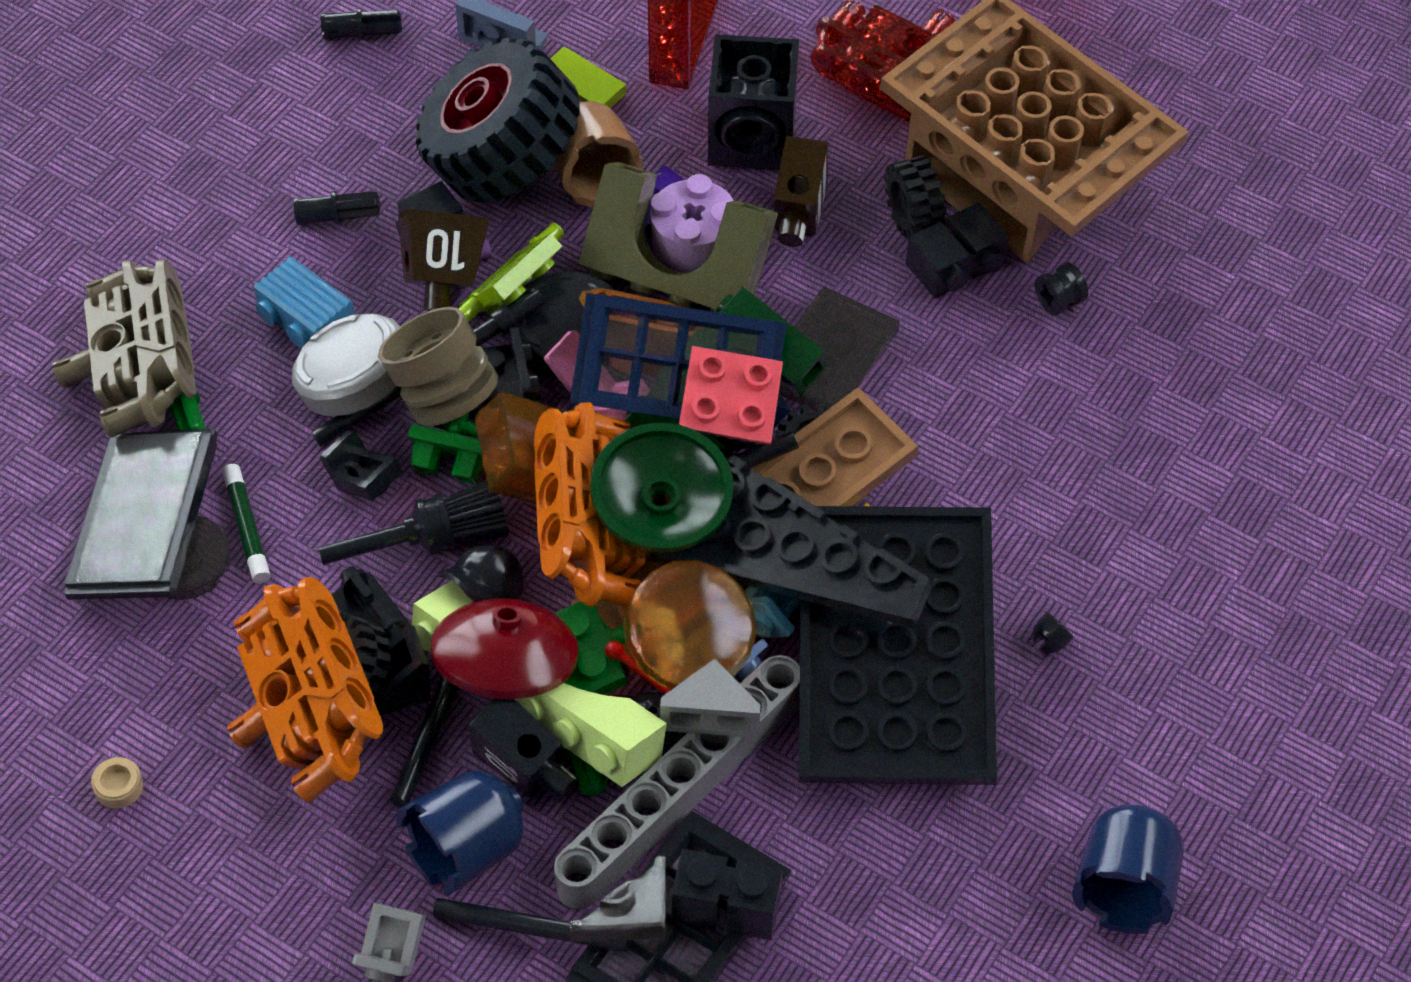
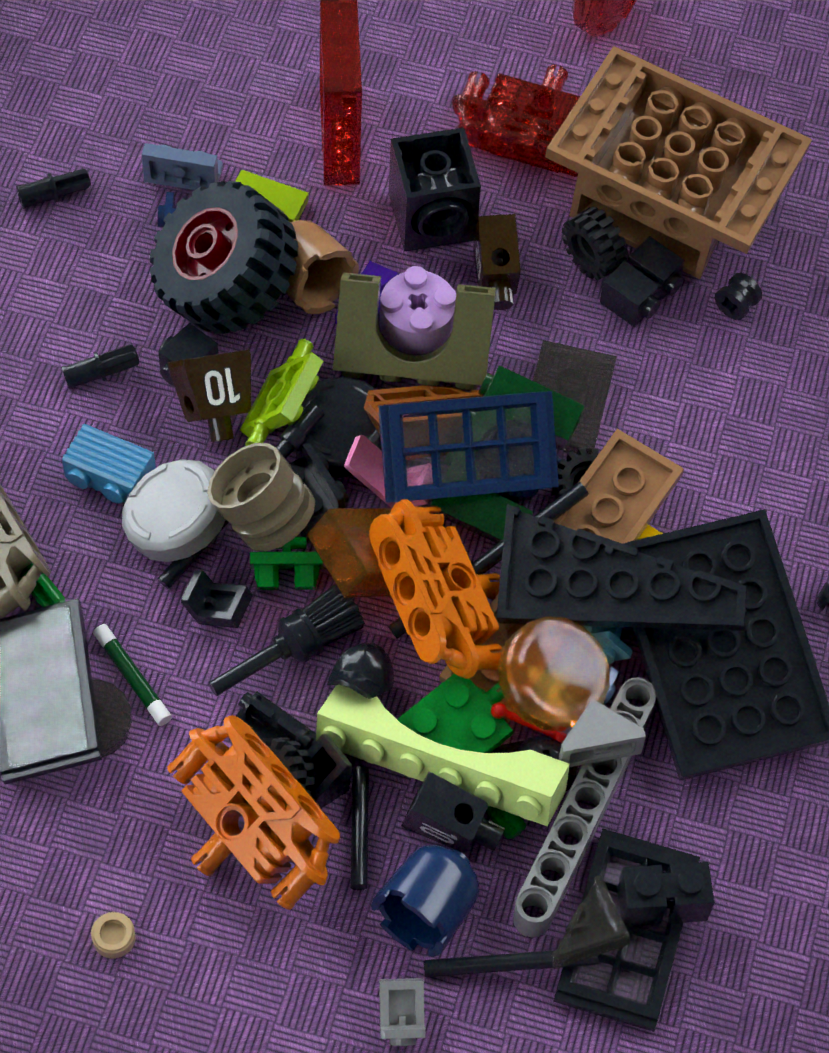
camera: 20 degrees left, 5 degrees up
dark red dish [431,598,578,699] -> none
dark green dish [590,423,734,553] -> none
coral hinge [679,346,783,445] -> none

